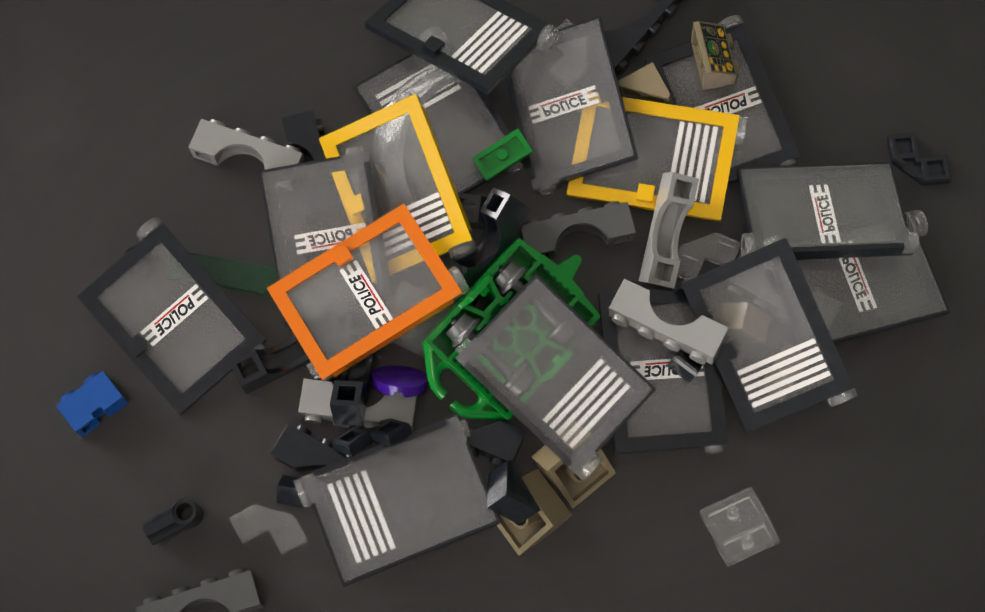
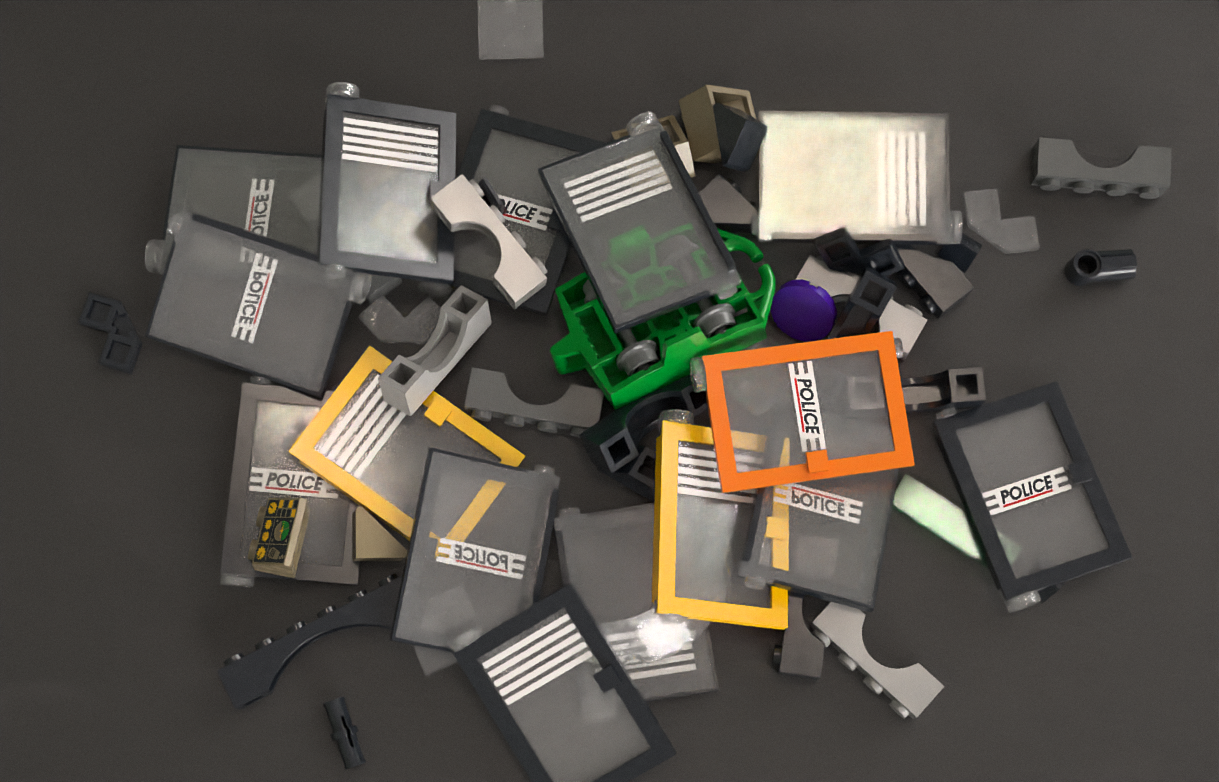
camera: 155 degrees left, 5 degrees up
blue brick [56,371,128,438] -> none
green plate [472,128,533,182] -> none

